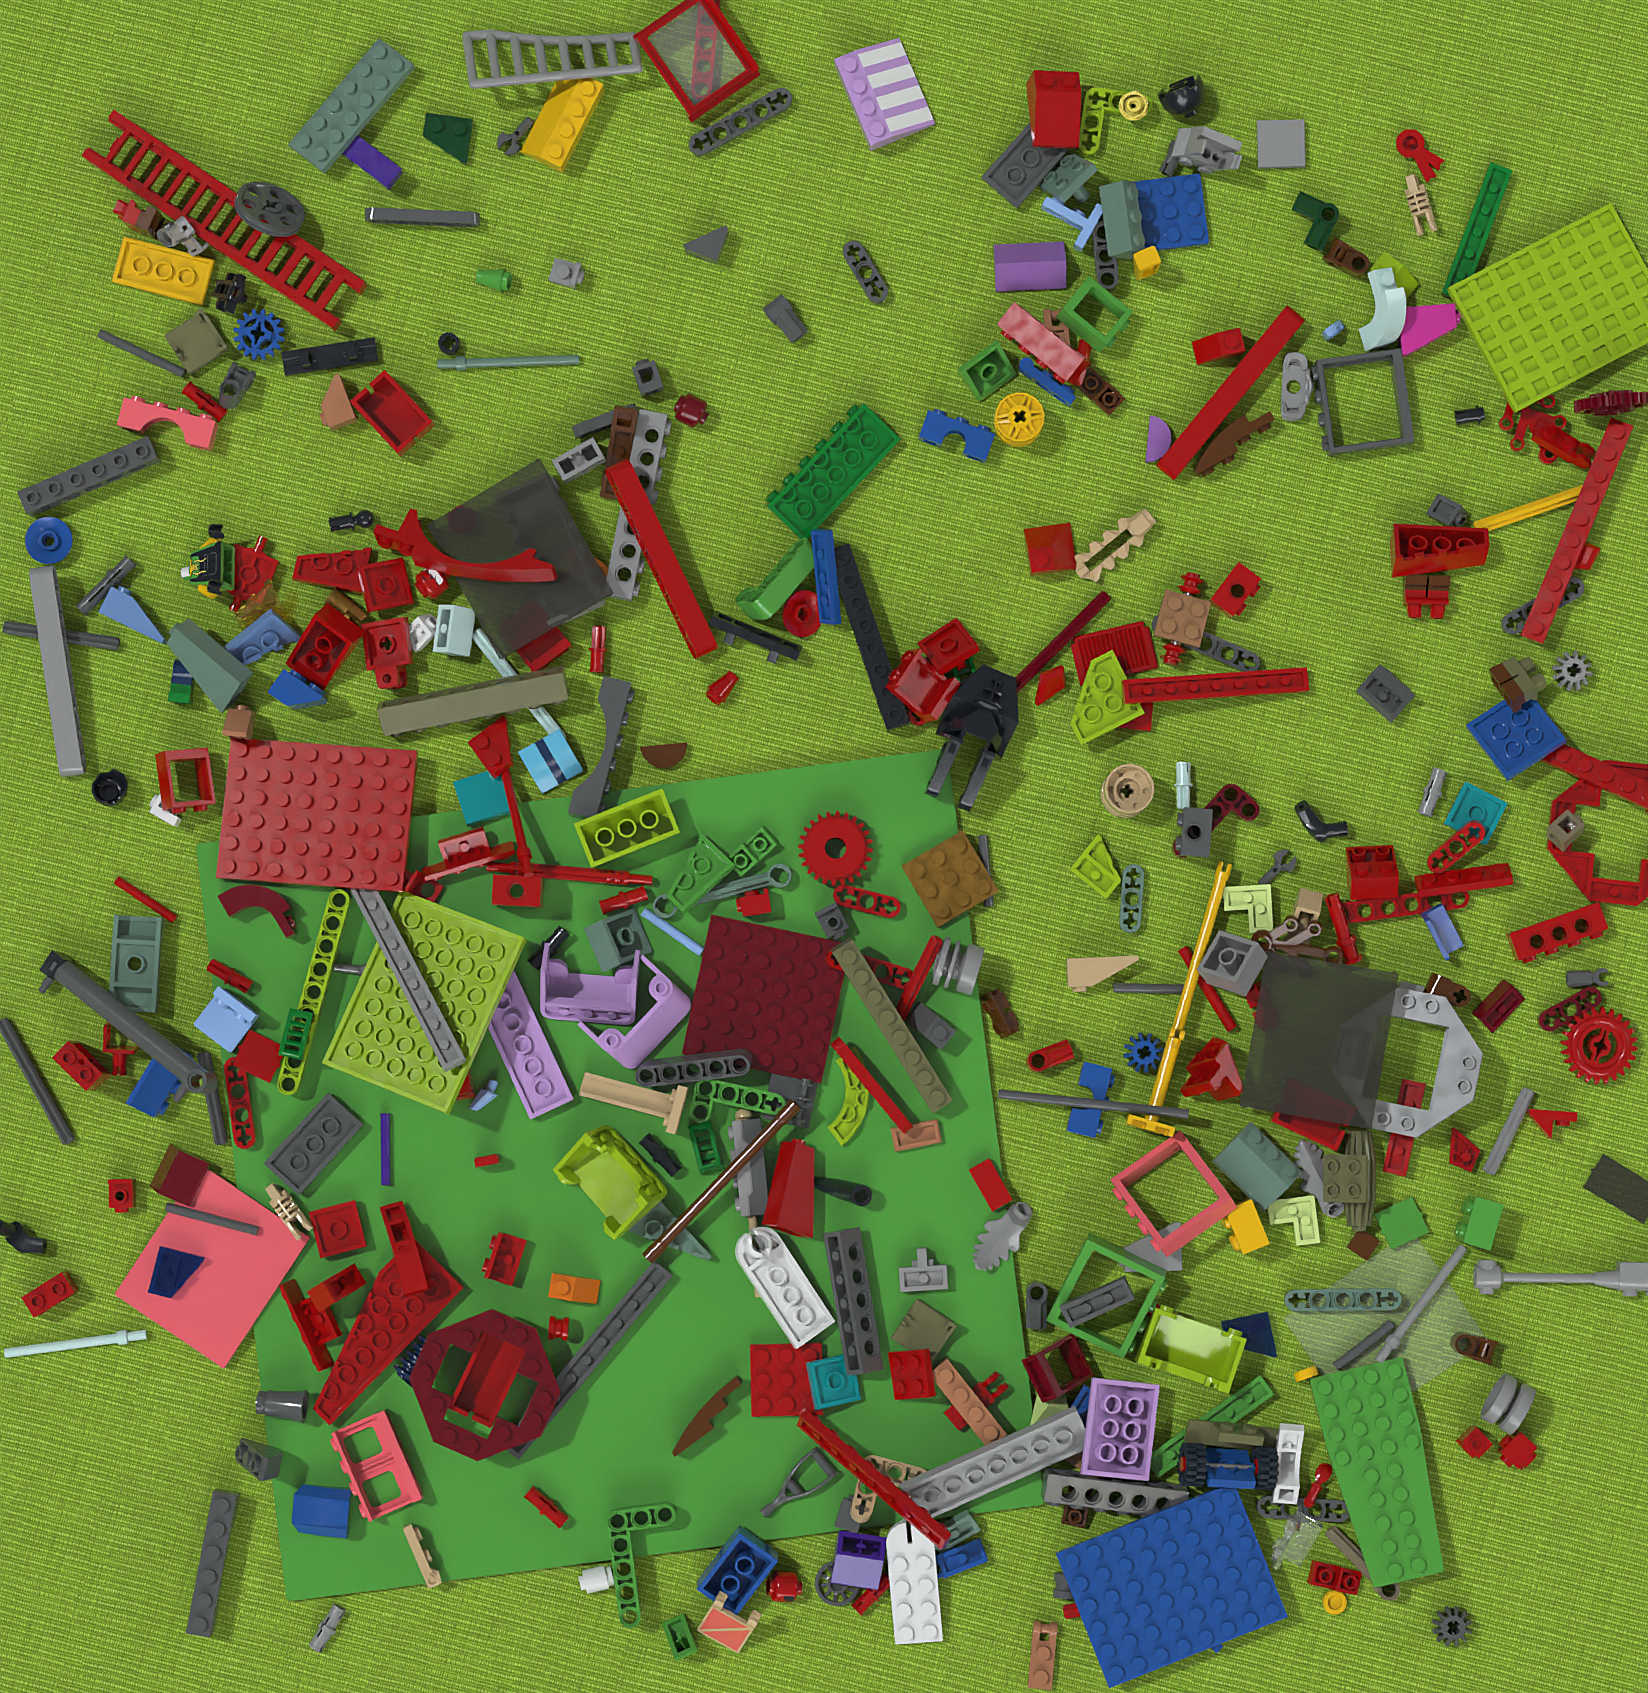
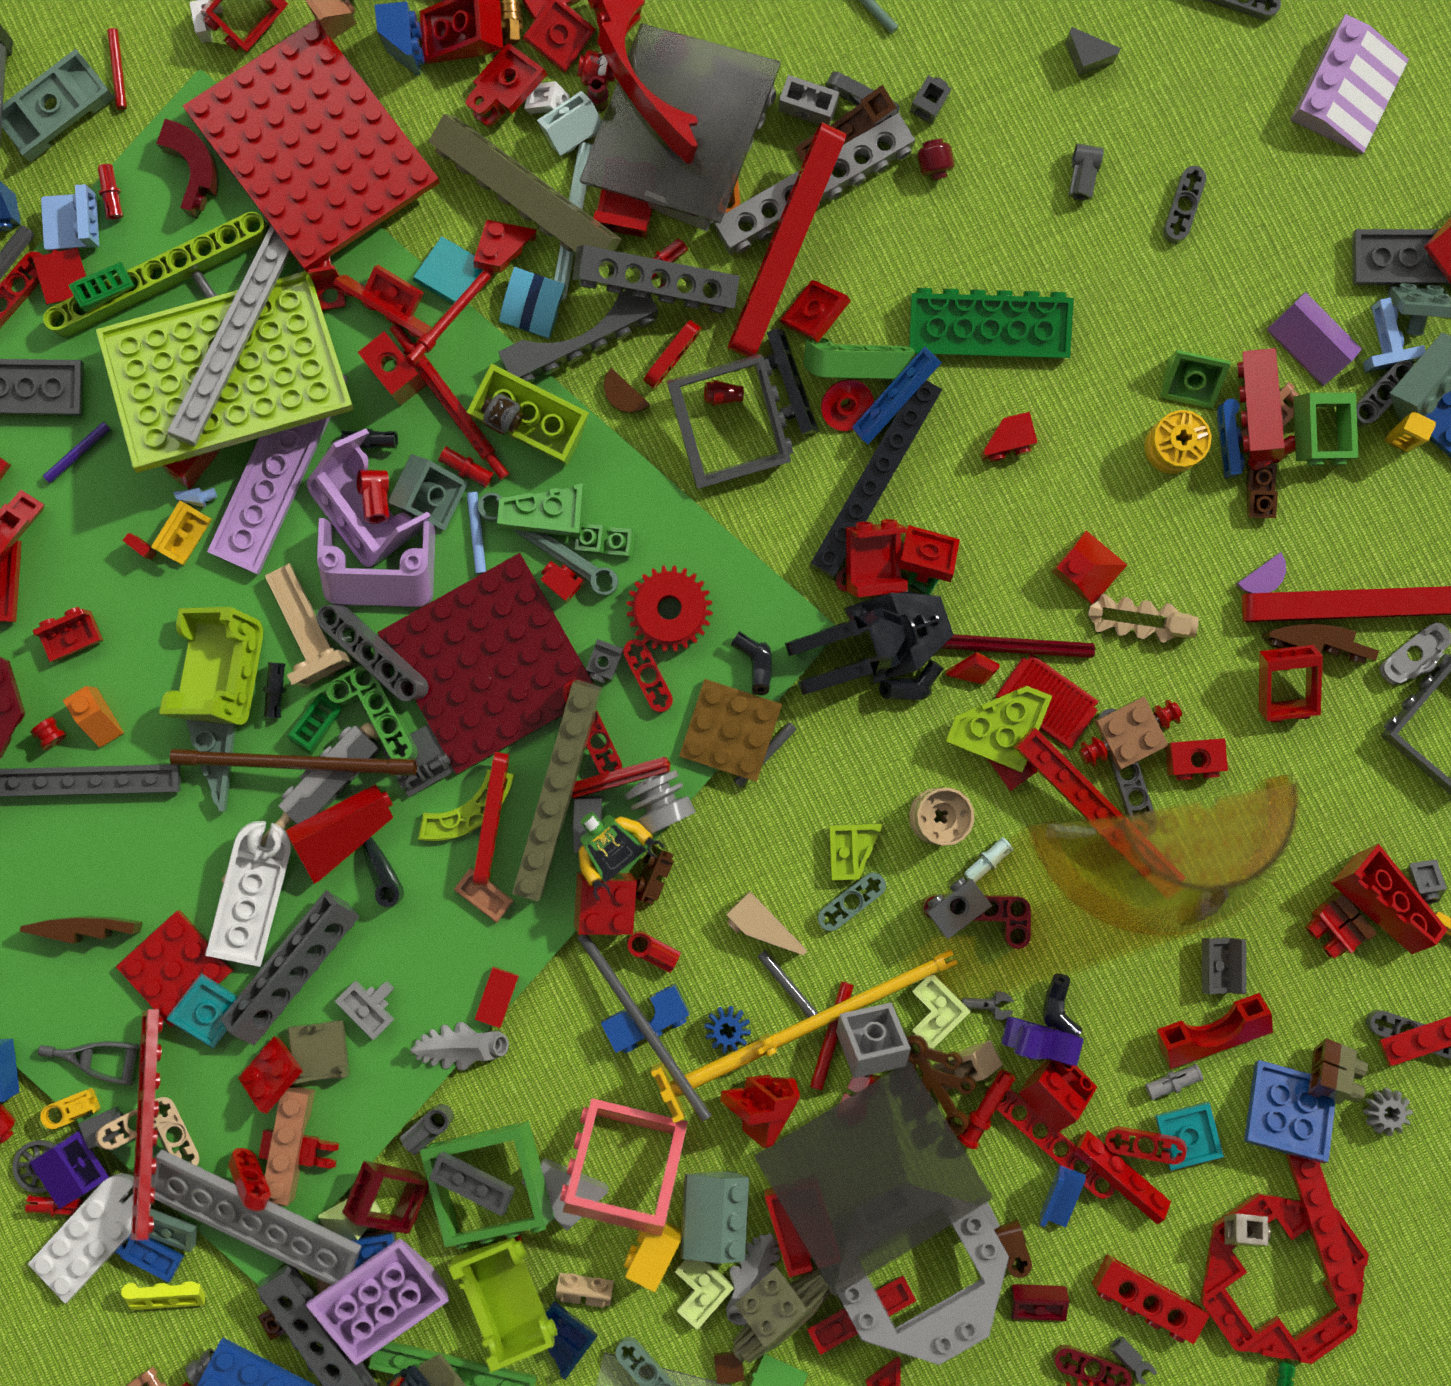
camera: 45 degrees right, 0 degrees up
blue arch [918,409,995,464] -> none
red slope [1192,328,1245,365] -> none
none -> yellow piece [40,1088,100,1129]
none -> neon yellow plate [121,1281,205,1310]
none -> yellow hinge [151,501,213,565]
none -> red beam [228,1148,271,1211]
none -> red piece [356,470,389,524]
none -> head [481,394,524,435]
none -> tan hinge [556,1273,614,1308]
none -> dark grey brick [572,245,740,313]
none -> red brick [574,872,637,935]
none -> torso [579,812,665,901]
none -> dark red pin [587,76,609,112]
none -> red beam [643,320,702,389]
none -> dark grey window [666,354,793,489]
none -> black arm [730,631,772,695]
none -> red tile [780,279,851,343]
none -> black arm [879,659,944,700]
none -> red slope [980,411,1038,462]
none -> dark purple beam [1001,1017,1084,1066]
none -> clear yellow cone [1028,773,1298,935]
none -> red arch [1157,993,1273,1069]
none -> red window [1258,645,1323,723]

